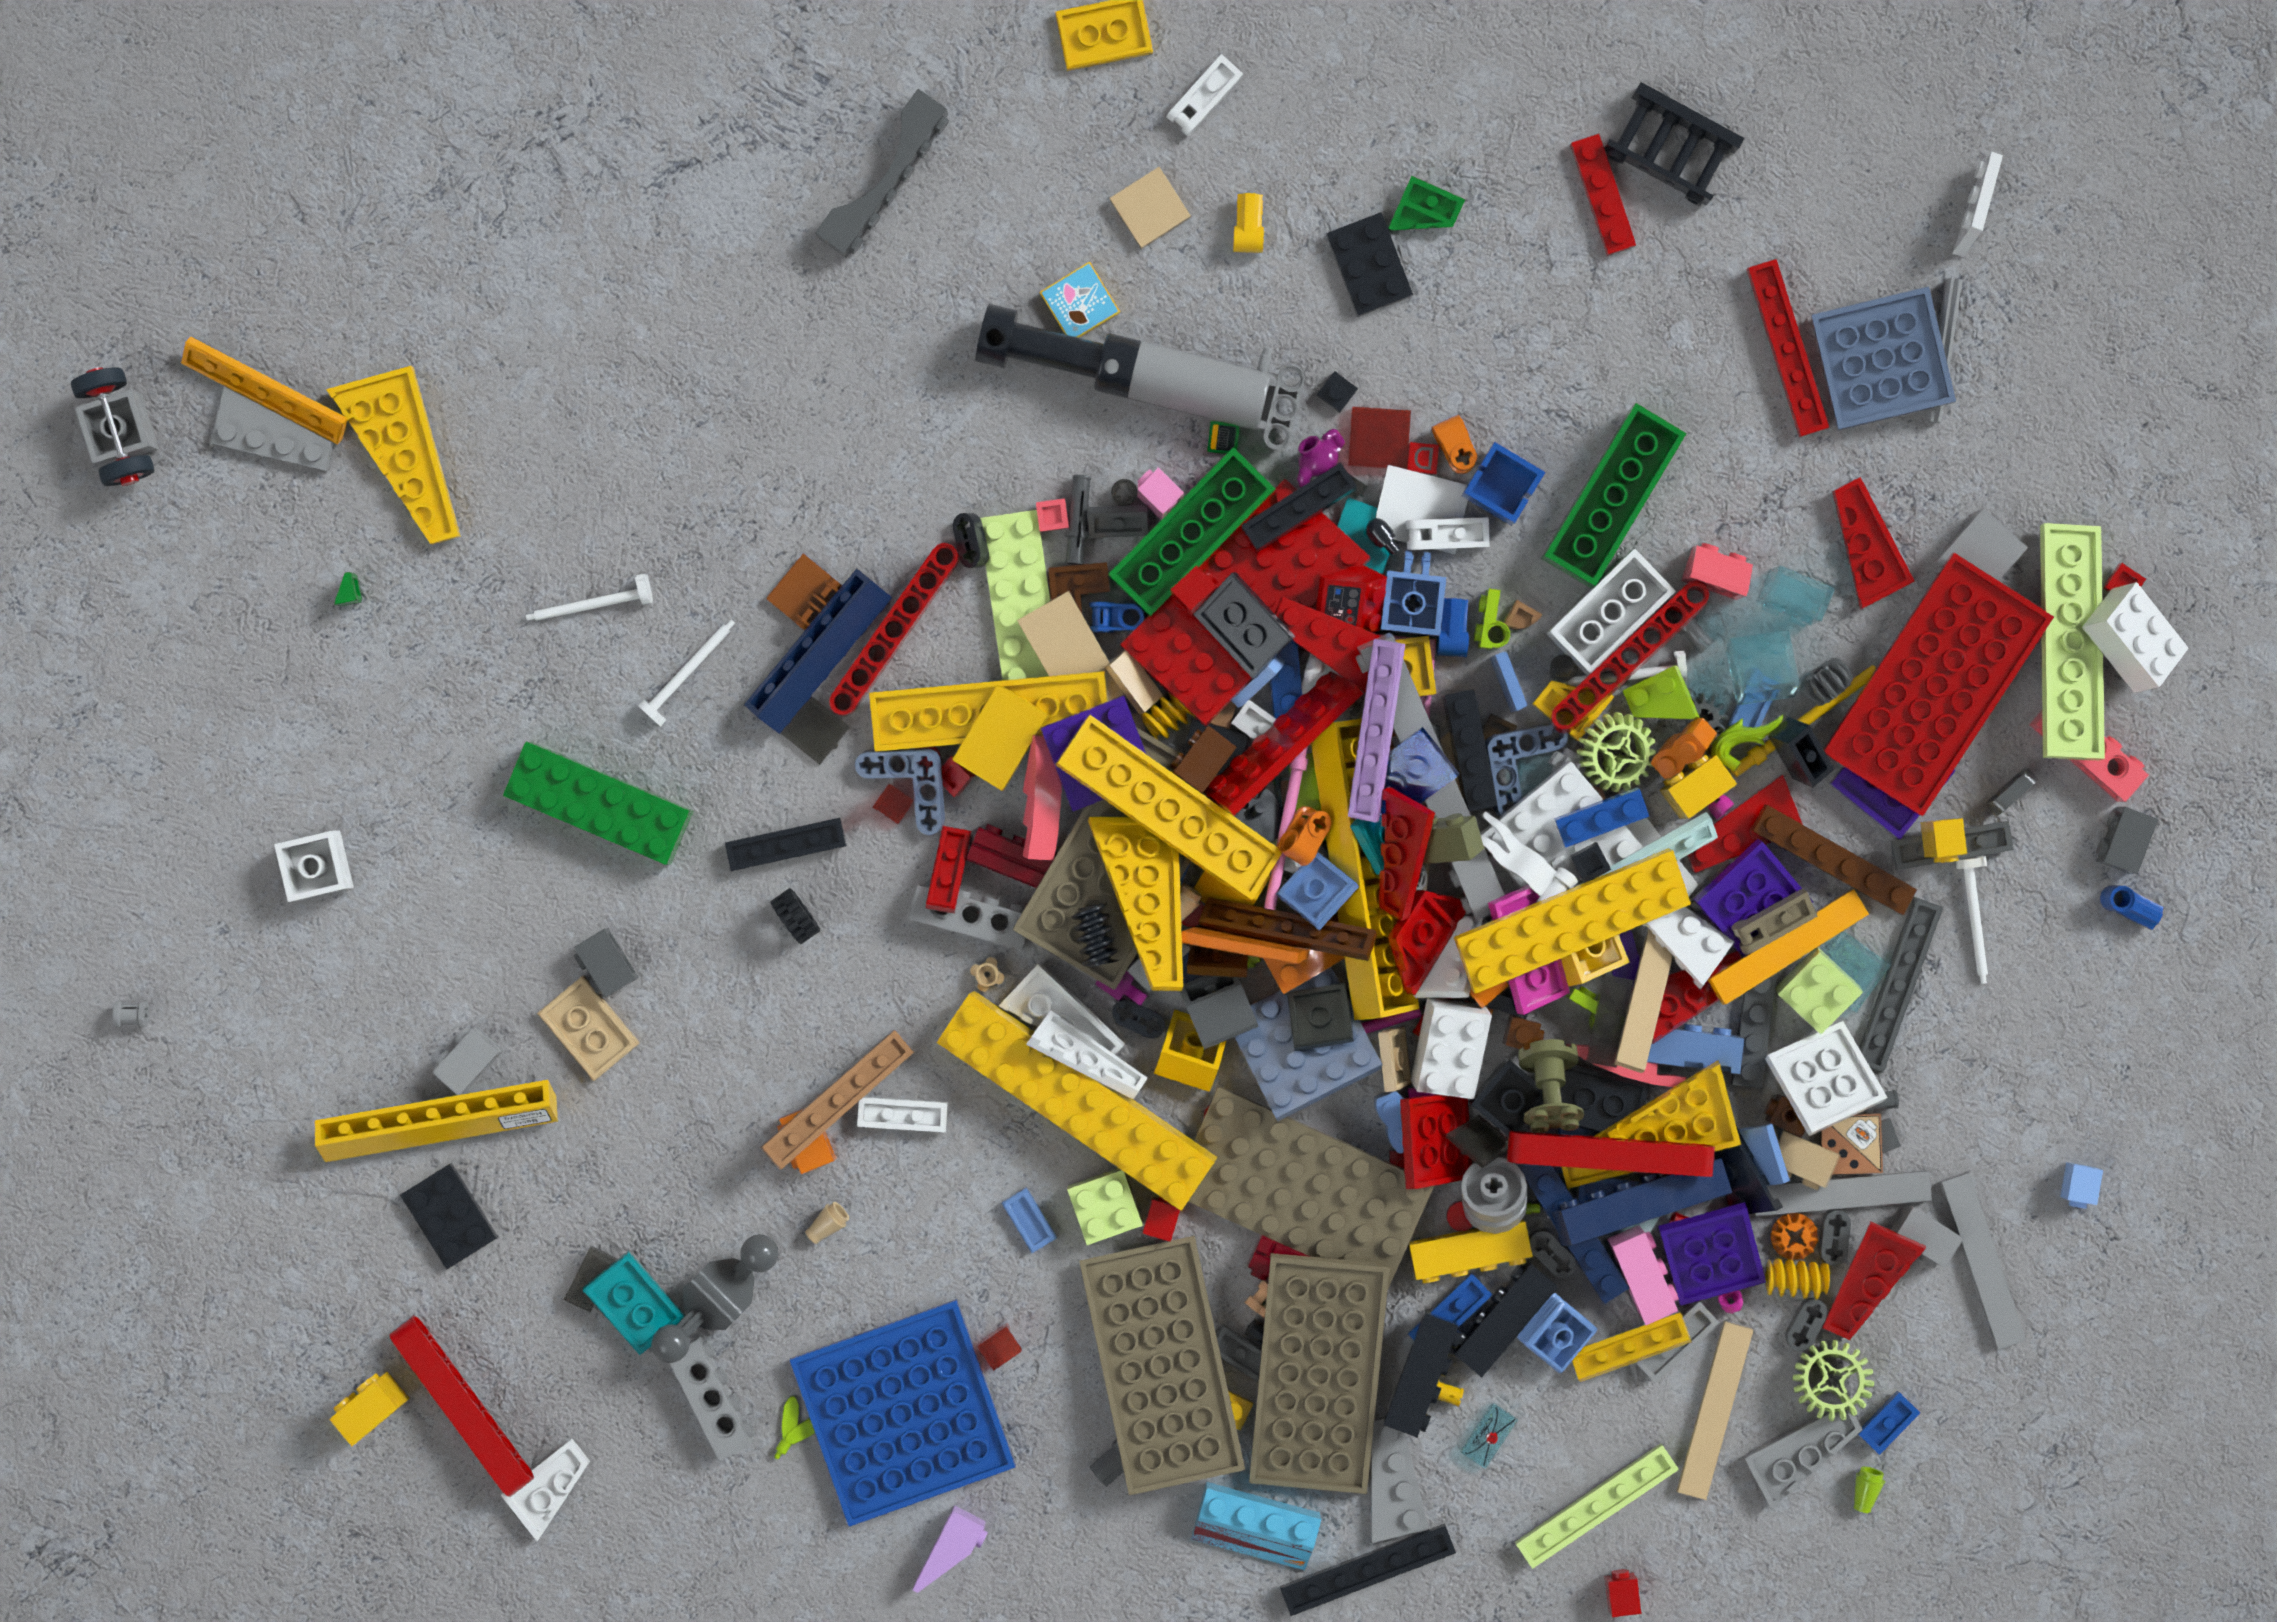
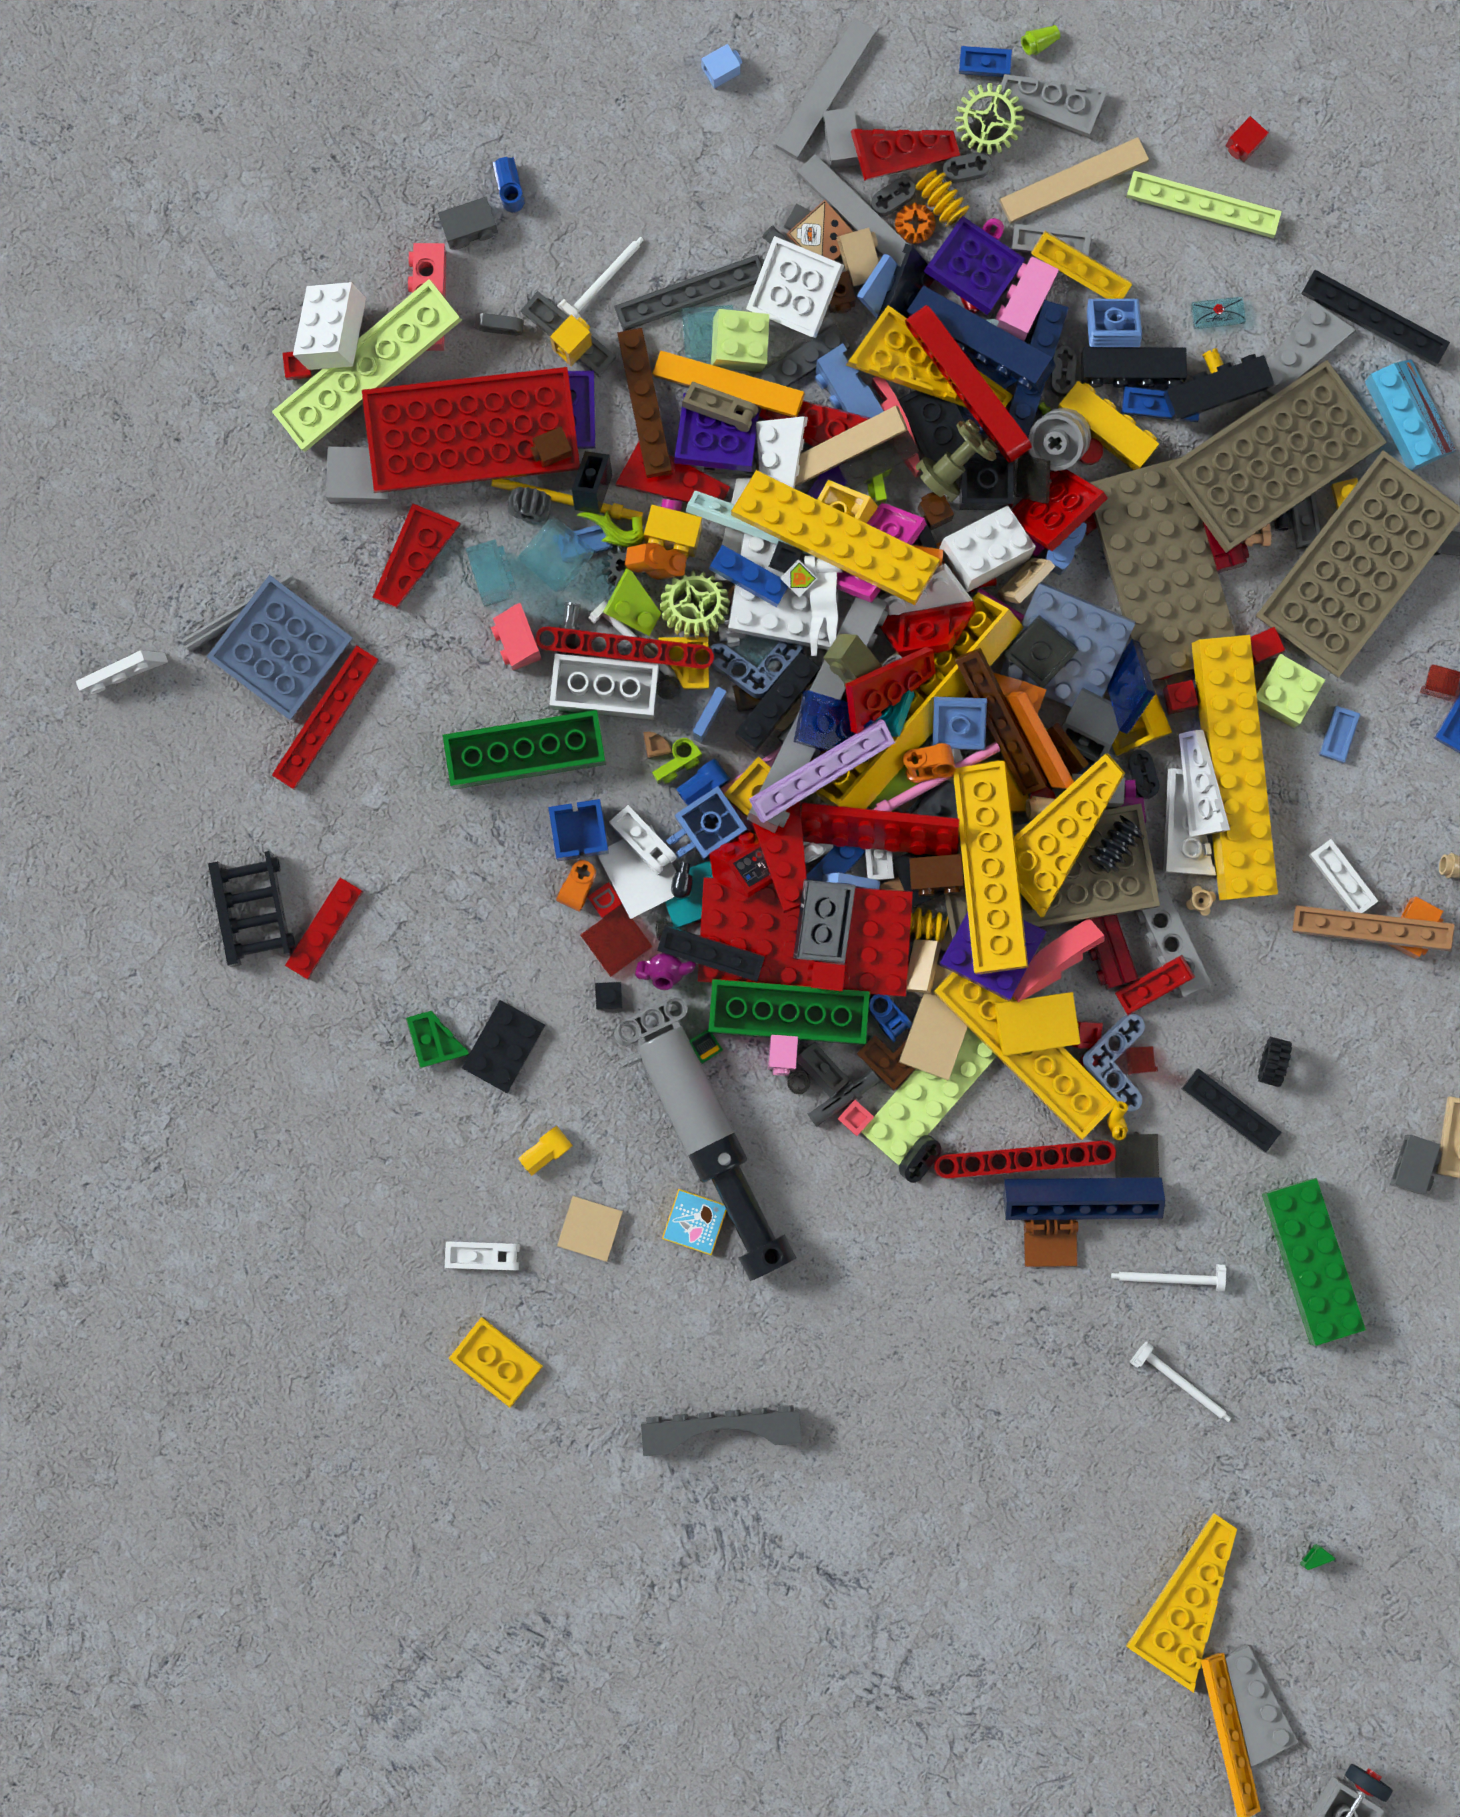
camera: 135 degrees left, 5 degrees down
none -> reddish brown brick [530,426,572,468]
none -> tile [780,559,818,597]
none -> clear blue tile [1107,639,1156,734]
none -> yellow arm [1107,1101,1128,1140]
none -> red brick [1163,680,1198,715]

